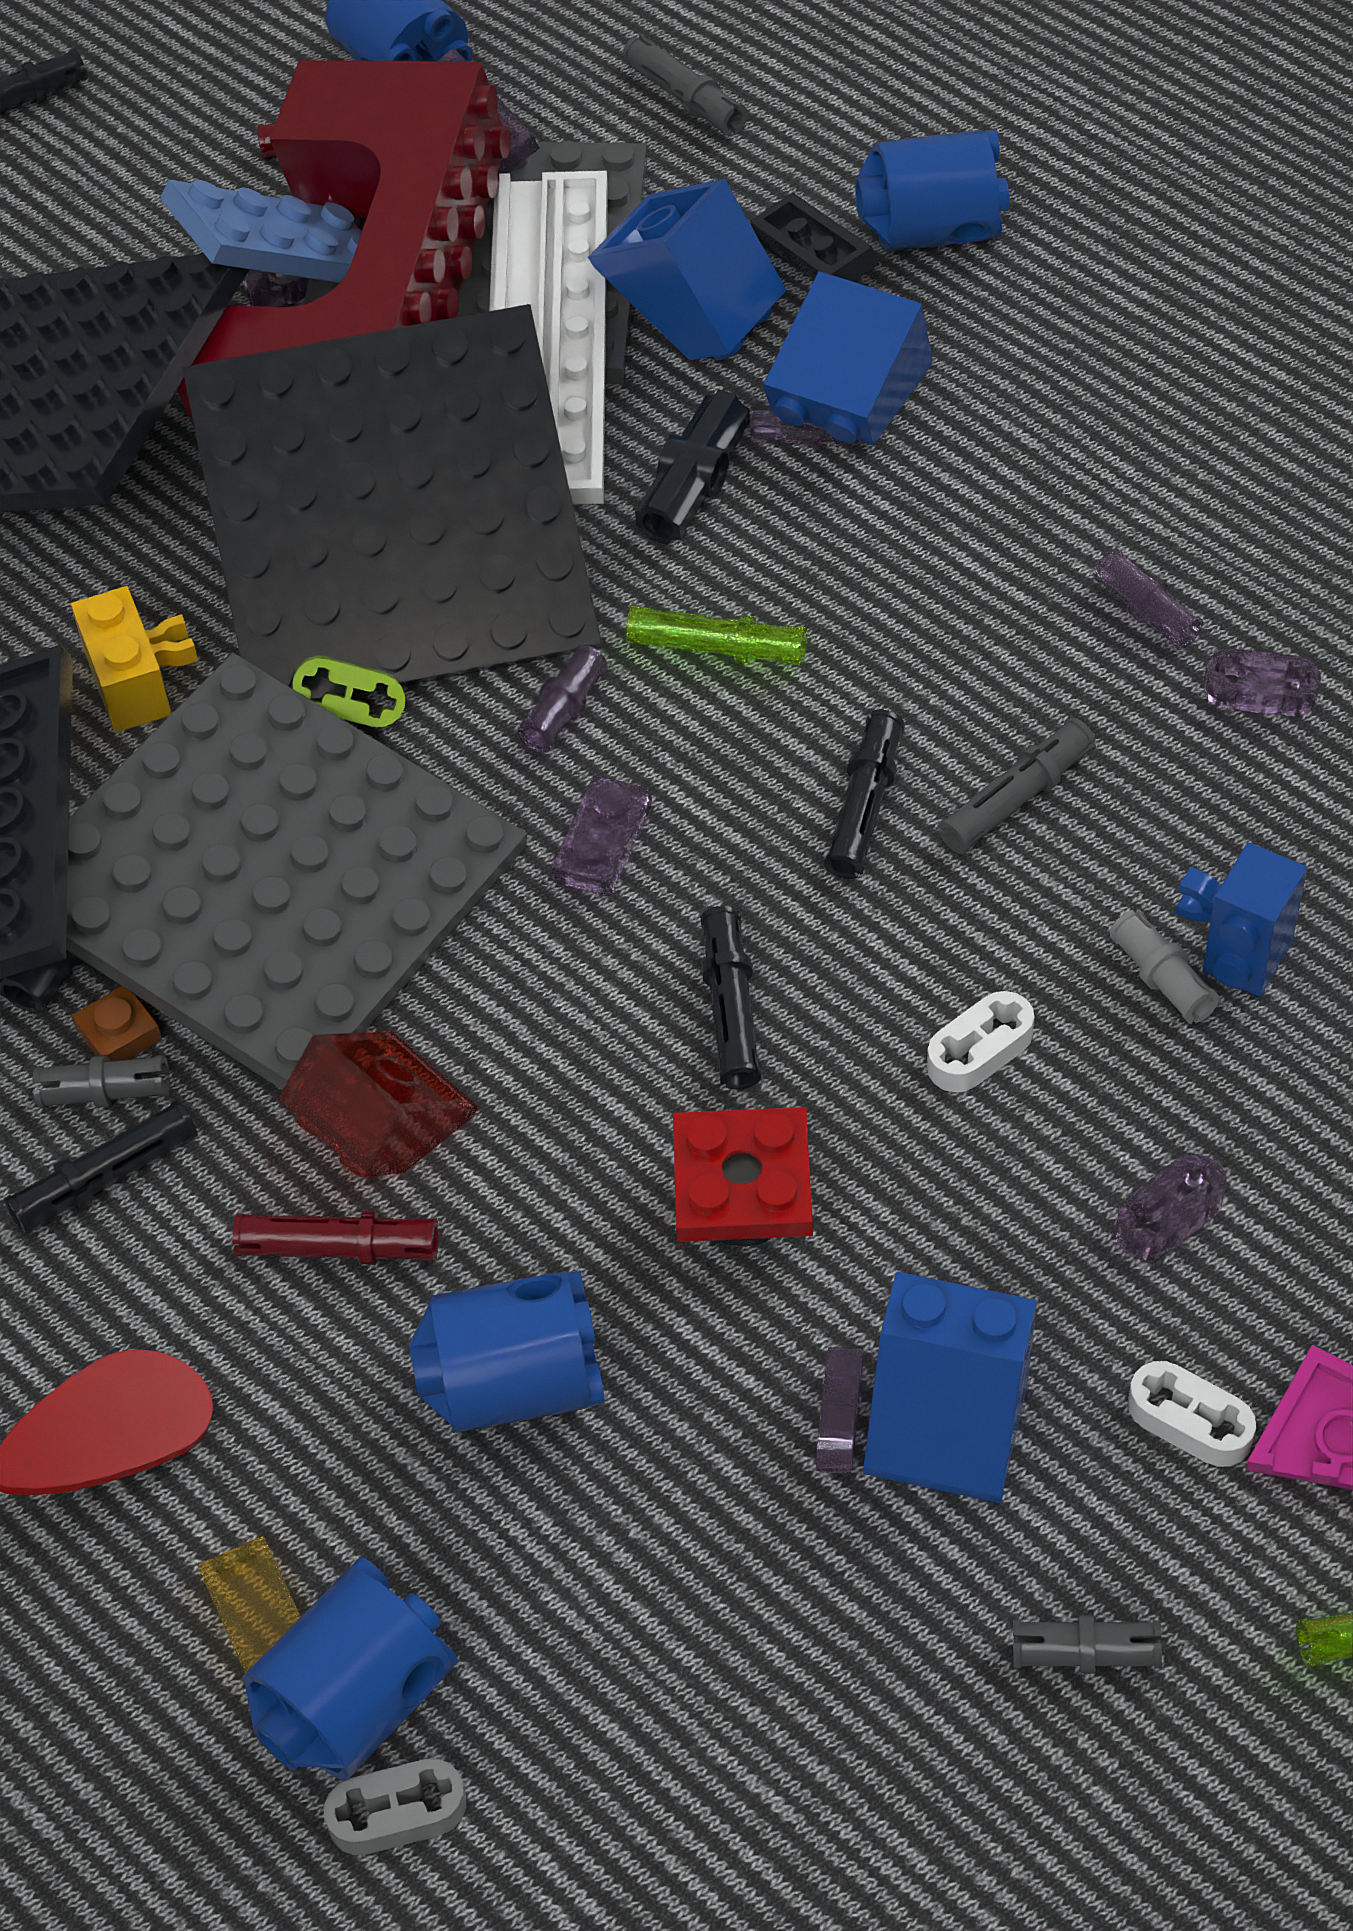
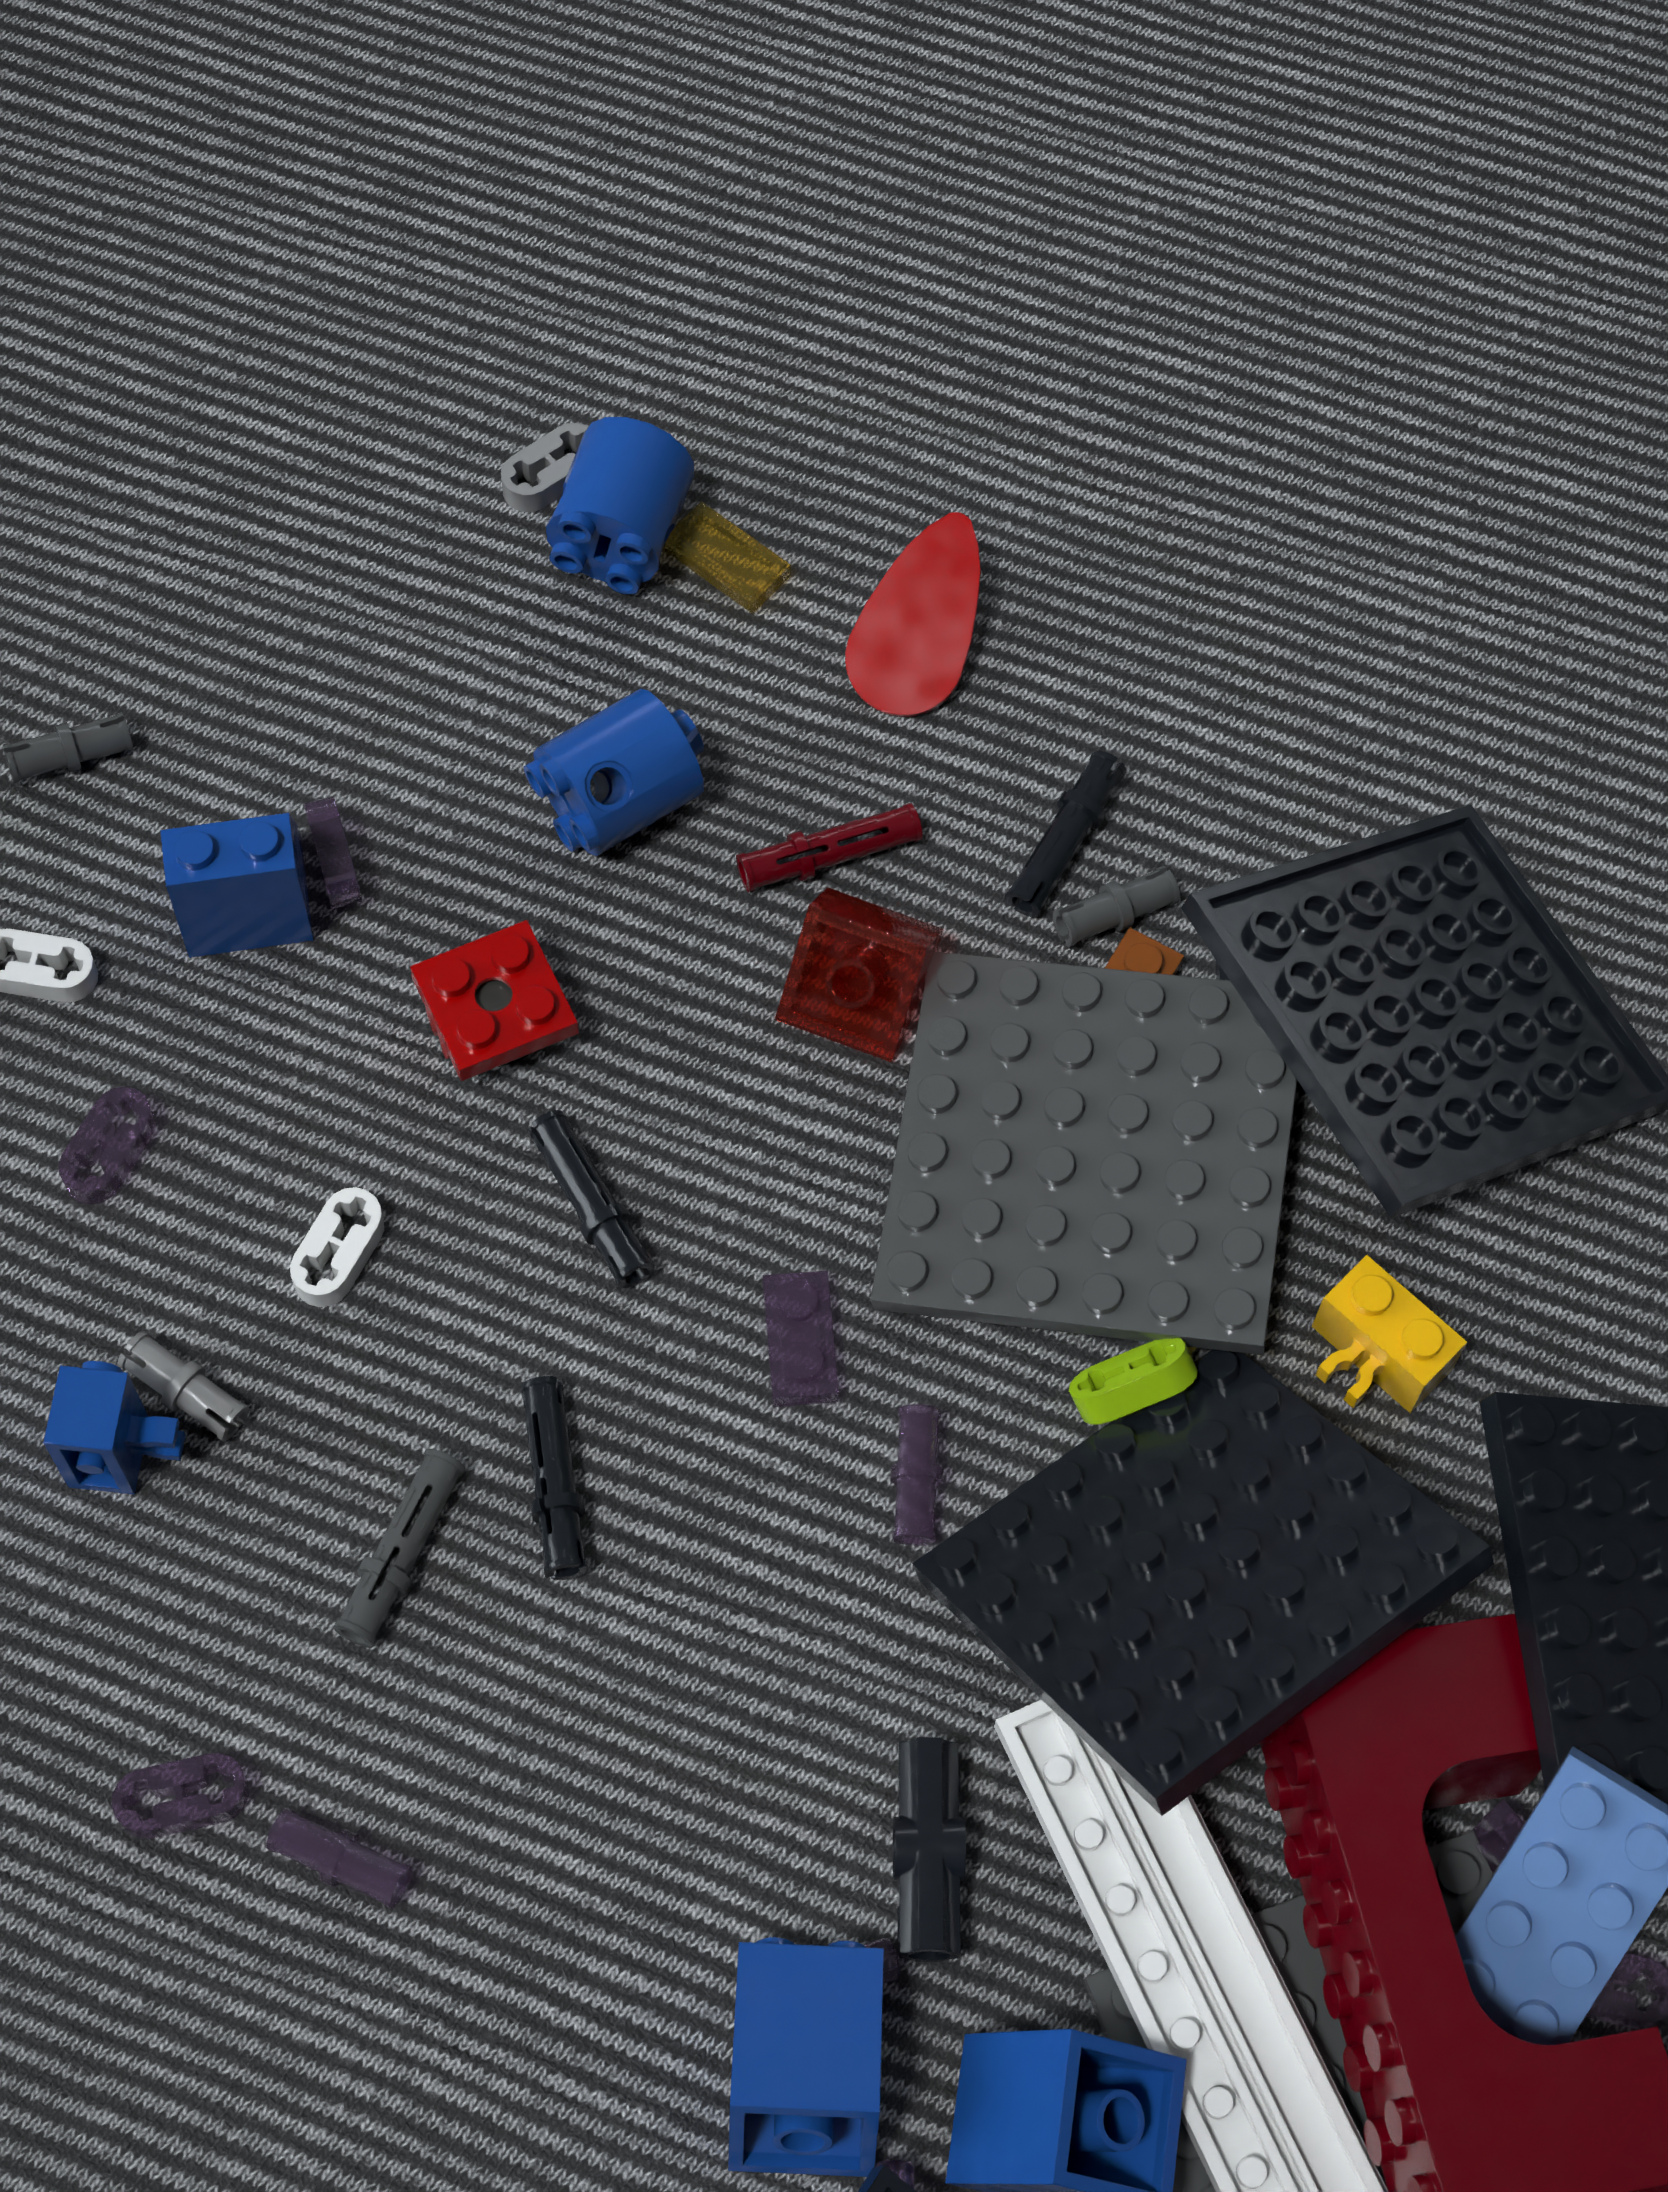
camera: 150 degrees right, 10 degrees up
clear neon green pin [626,605,807,666] -> none

